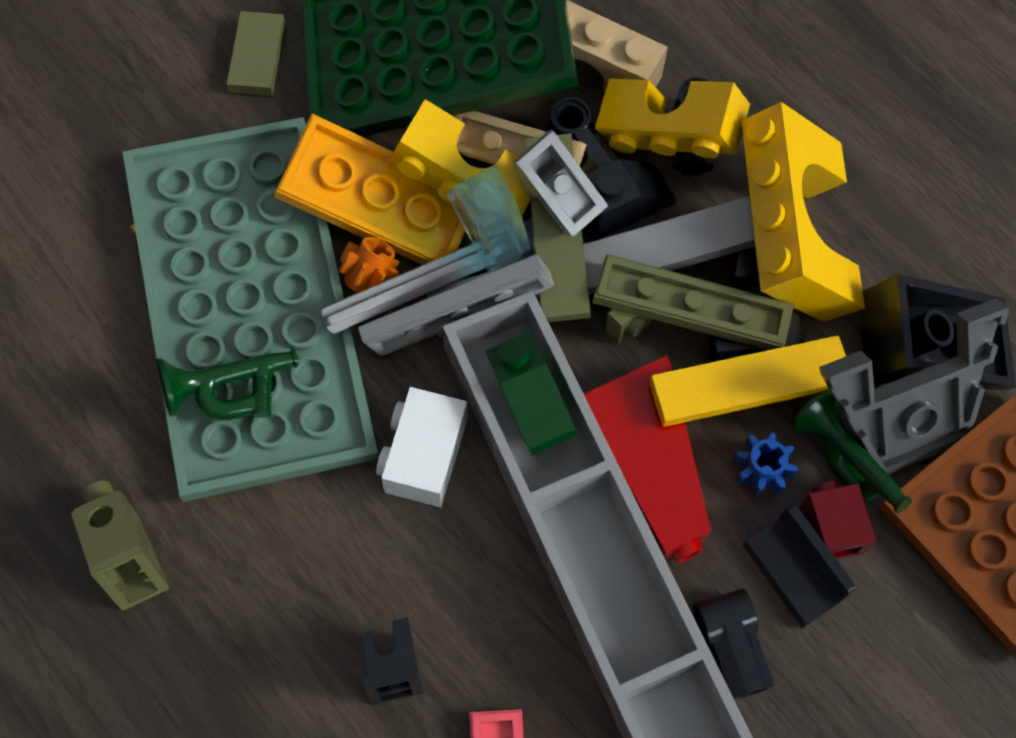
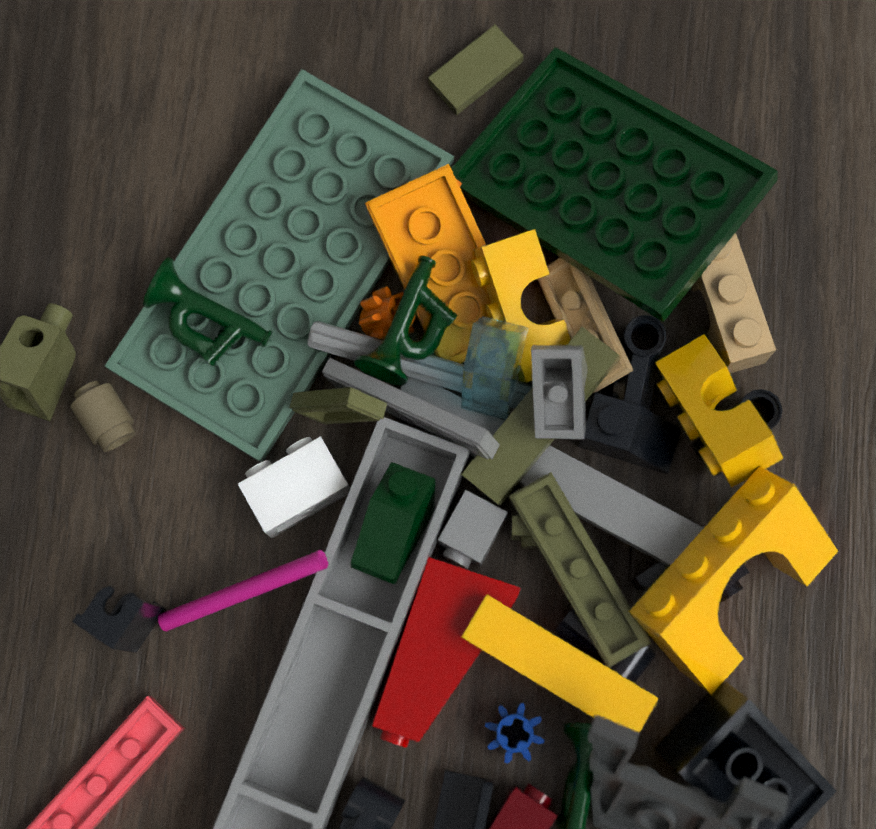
camera: 55 degrees right, 10 degrees up
none -> dark tan brick [70,381,136,452]
none -> dark pink bar [158,550,328,632]
none -> olive tile [289,387,387,424]
none -> dark green piece [354,256,458,386]
none -> light grey brick [438,490,508,569]

